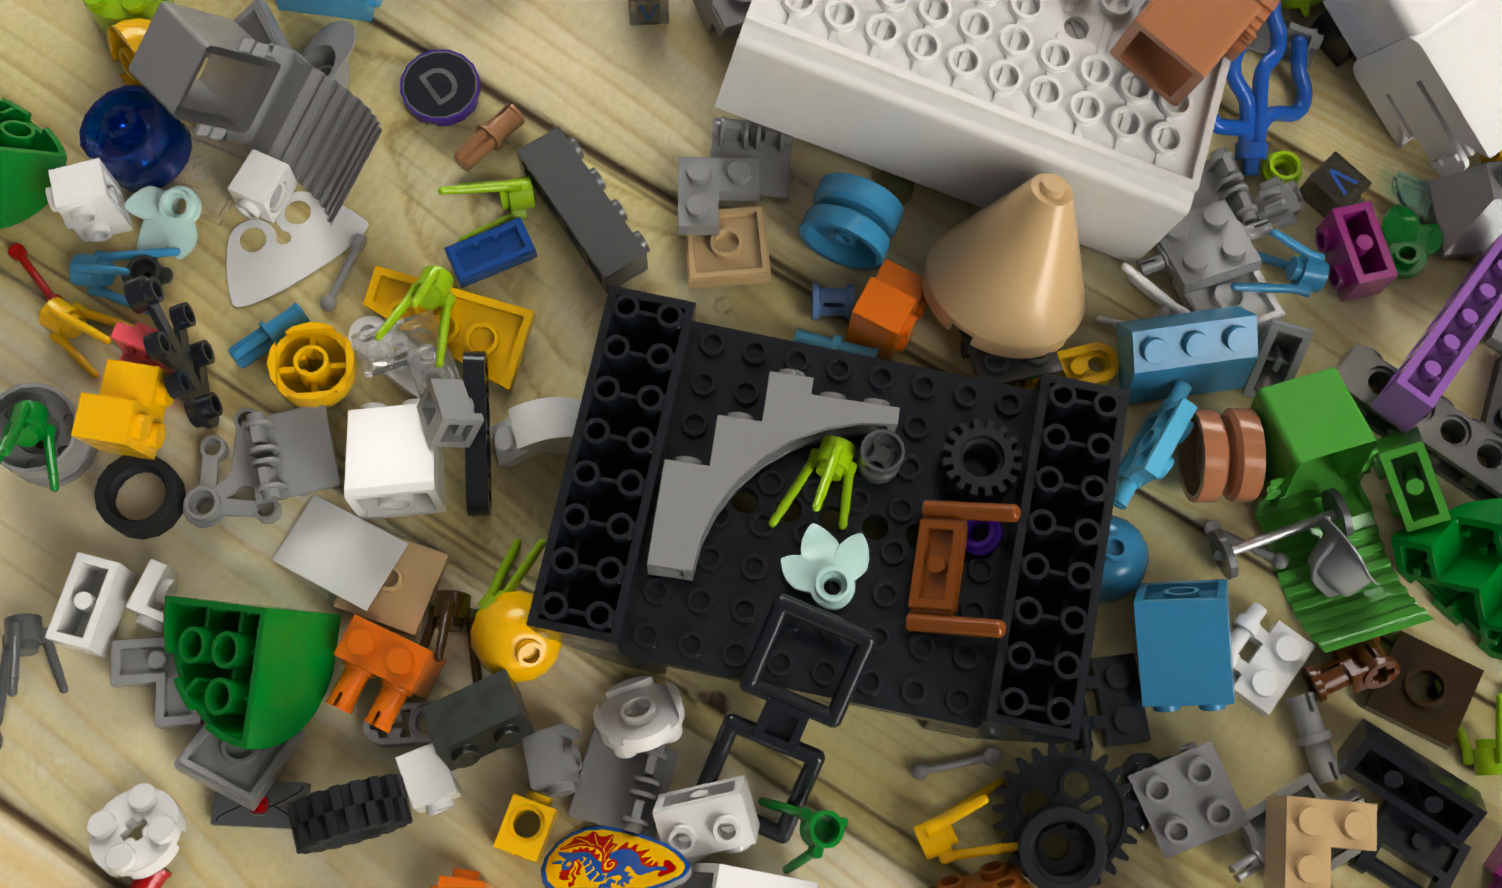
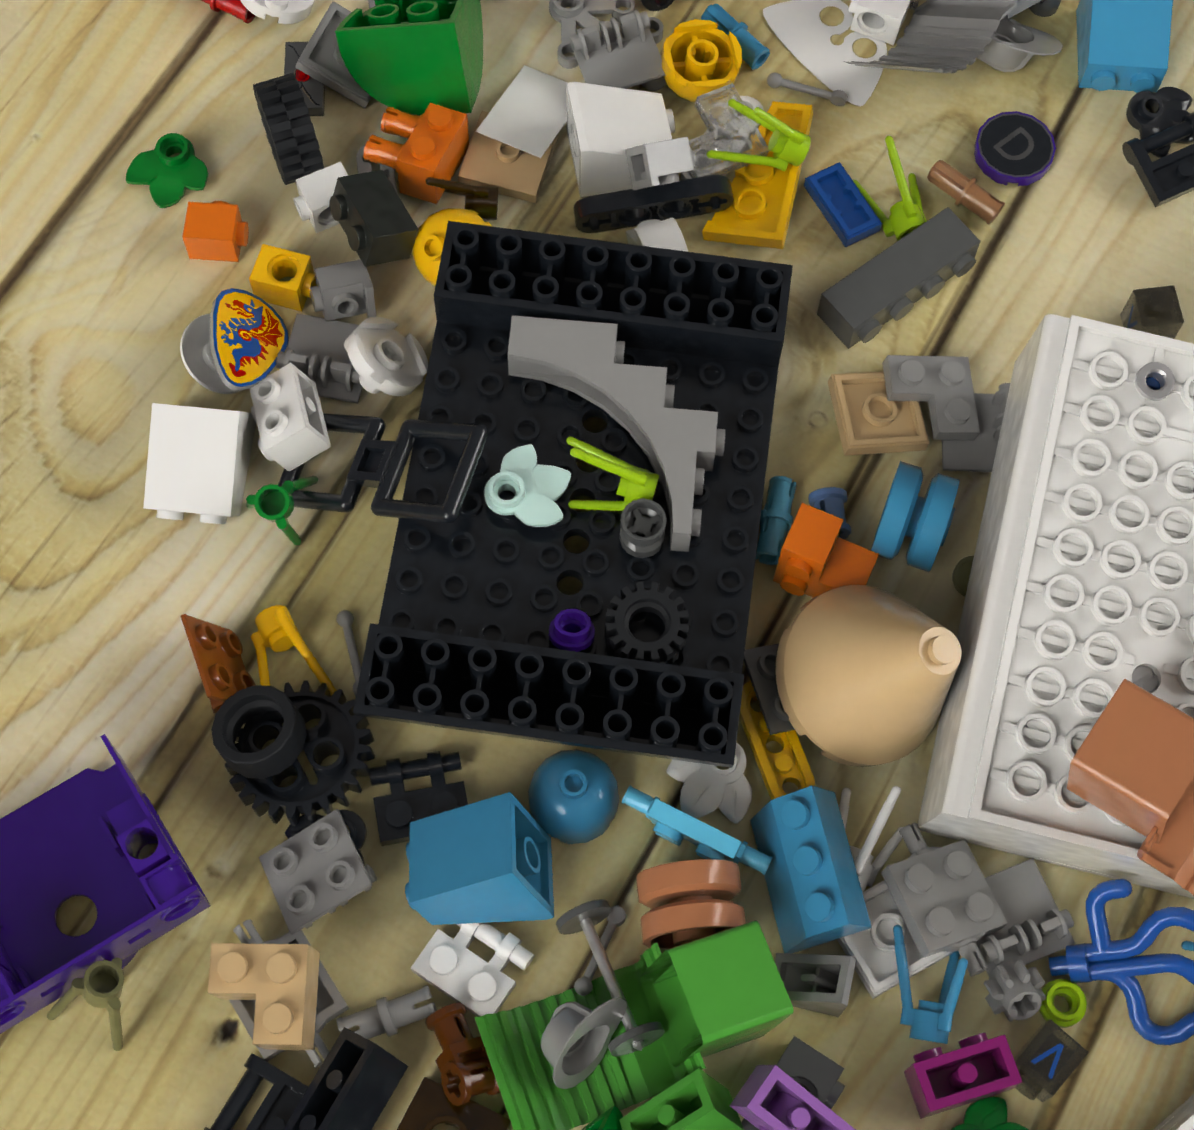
camera: 90 degrees right, 5 degrees down
dark orange plate [906,500,1021,638] -> none

